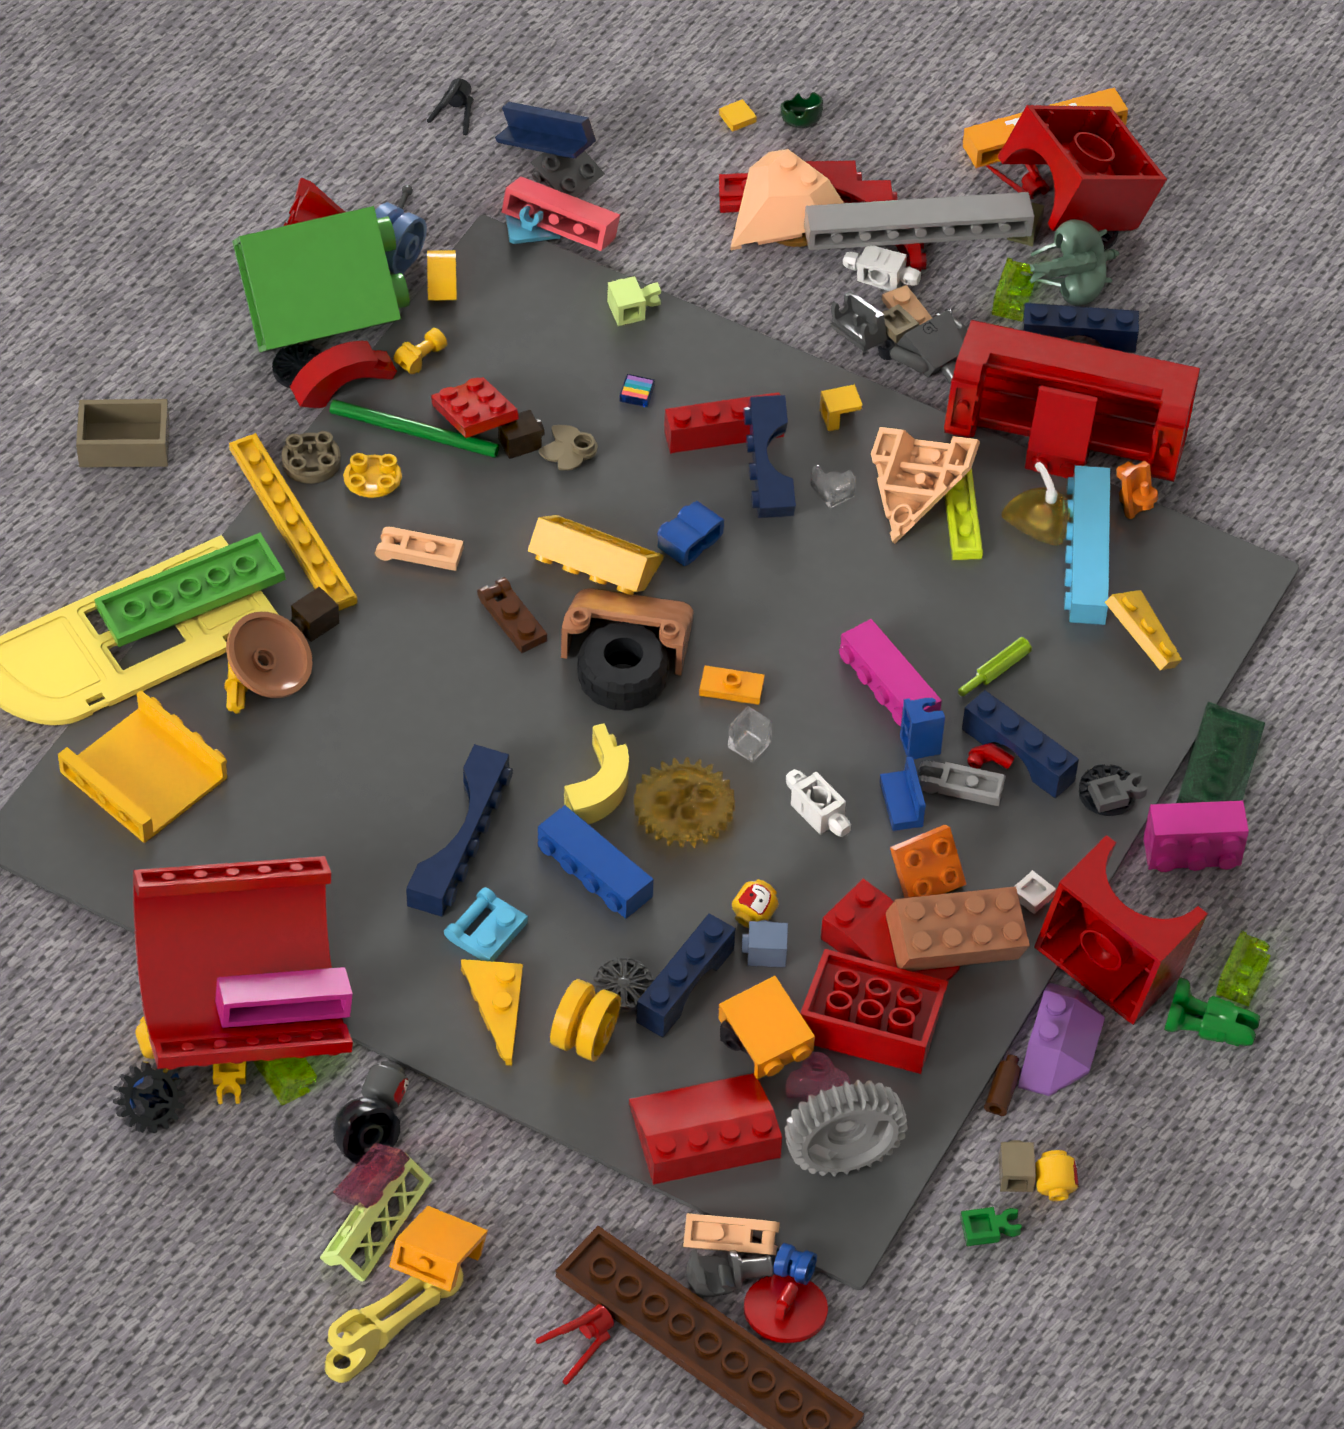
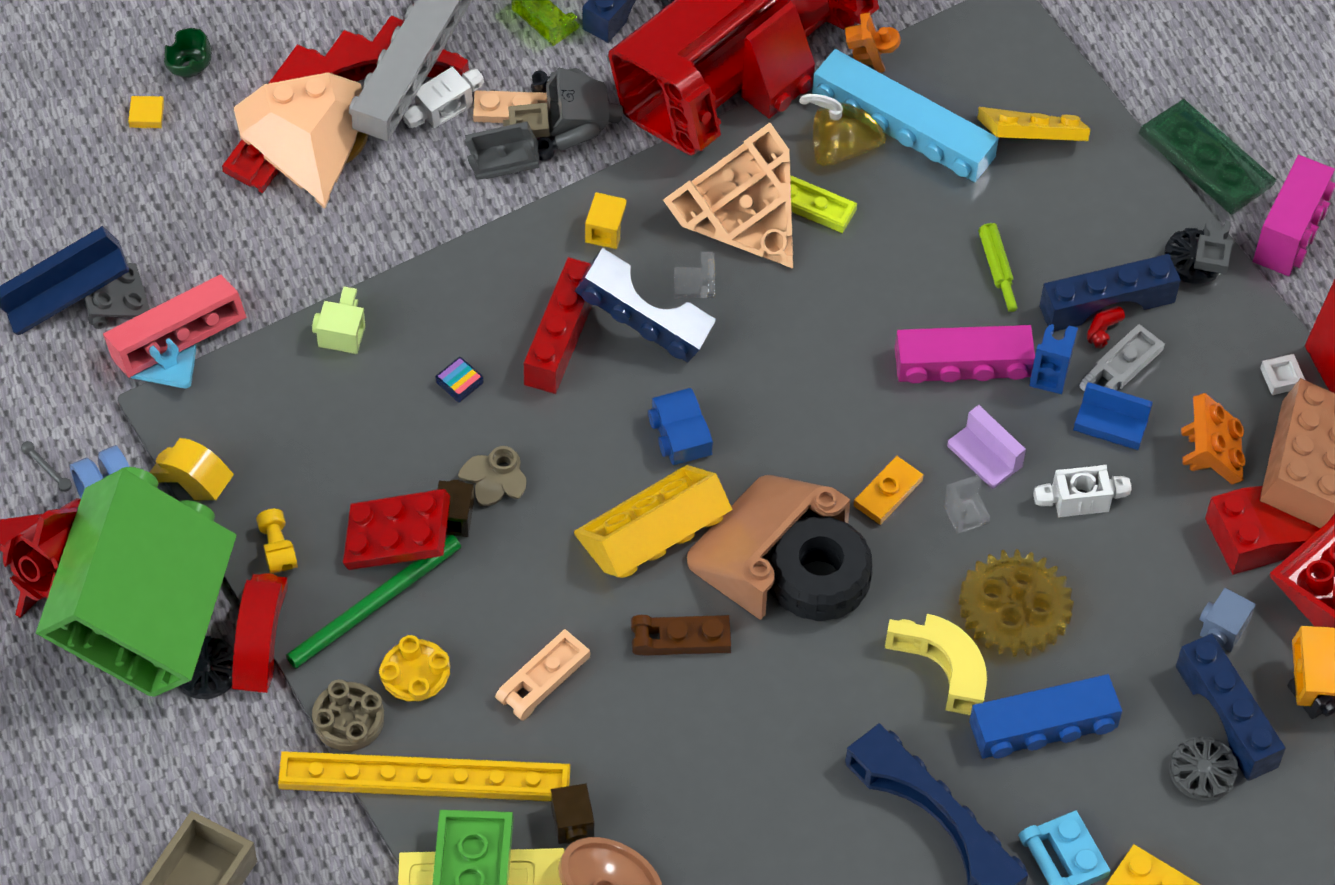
camera: 60 degrees left, 5 degrees up
yellow wheel [550,979,621,1062] -> none
head [732,880,779,928] -> none
none -> lavender panel [947,405,1026,488]

